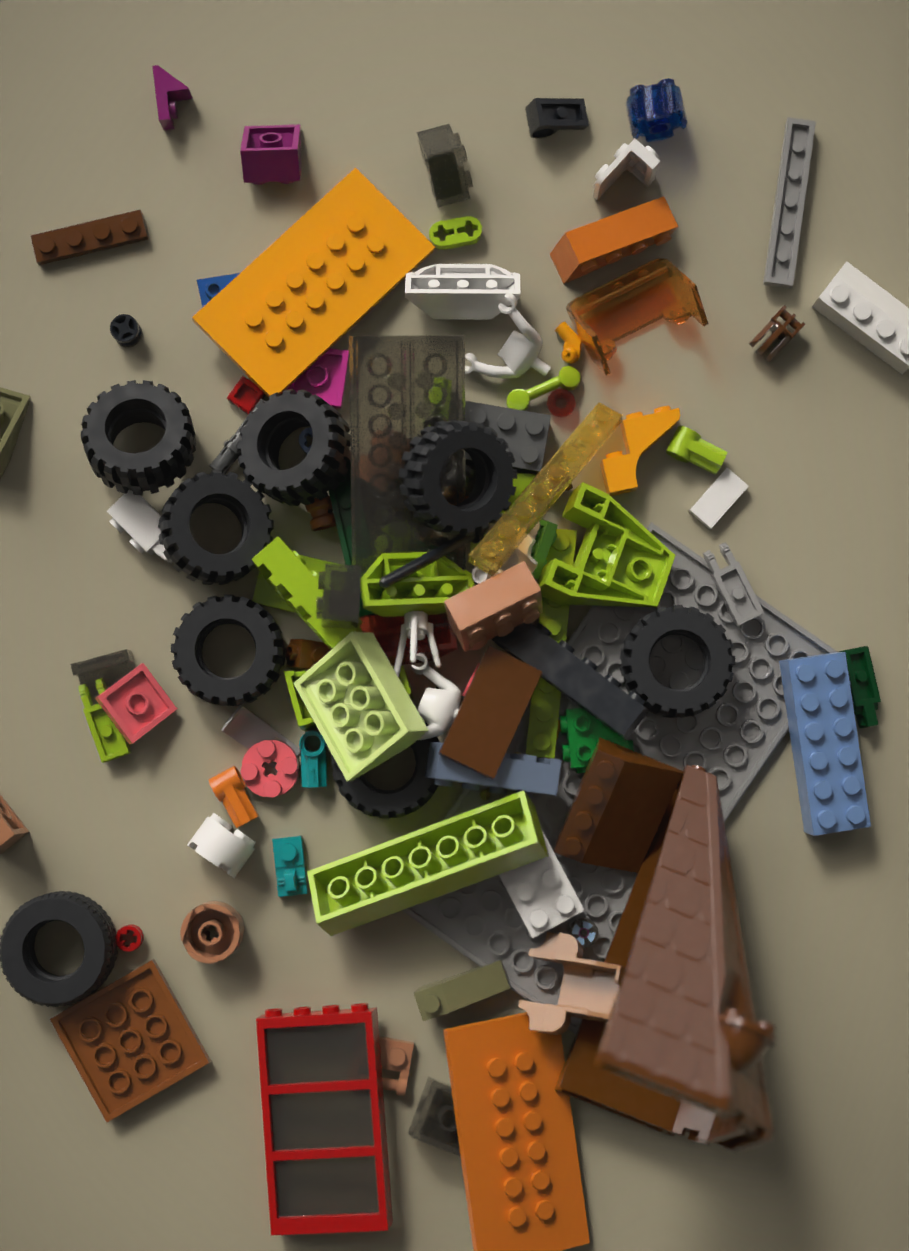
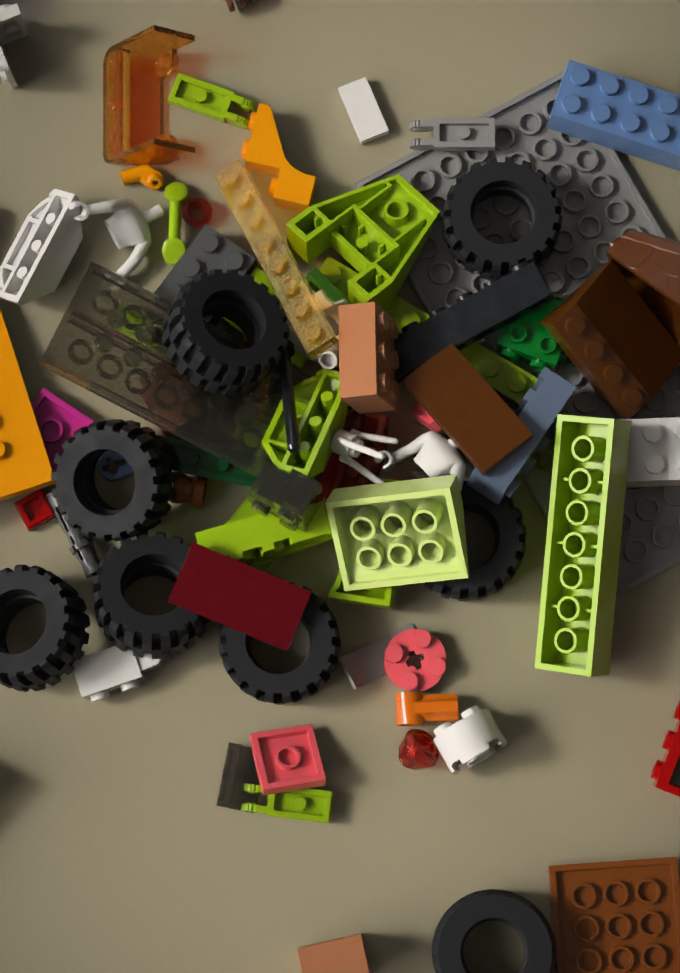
camera: 60 degrees left, 5 degrees down
red bush [116,924,144,952] -> none
nougat brick [180,901,244,963] -> none
teal hinge [272,835,308,897] -> none
reddish brown bracket [285,639,331,670] -> none
teal piece [299,729,327,788] -> none
orange wedge [550,196,678,284] -> none
lime piece [666,425,728,475] -> none
dark green hinge [839,646,881,728] -> none
none -> lime hinge [167,73,257,129]
none -> dark red tile [167,542,312,651]
none -> clear red cone [398,729,439,770]

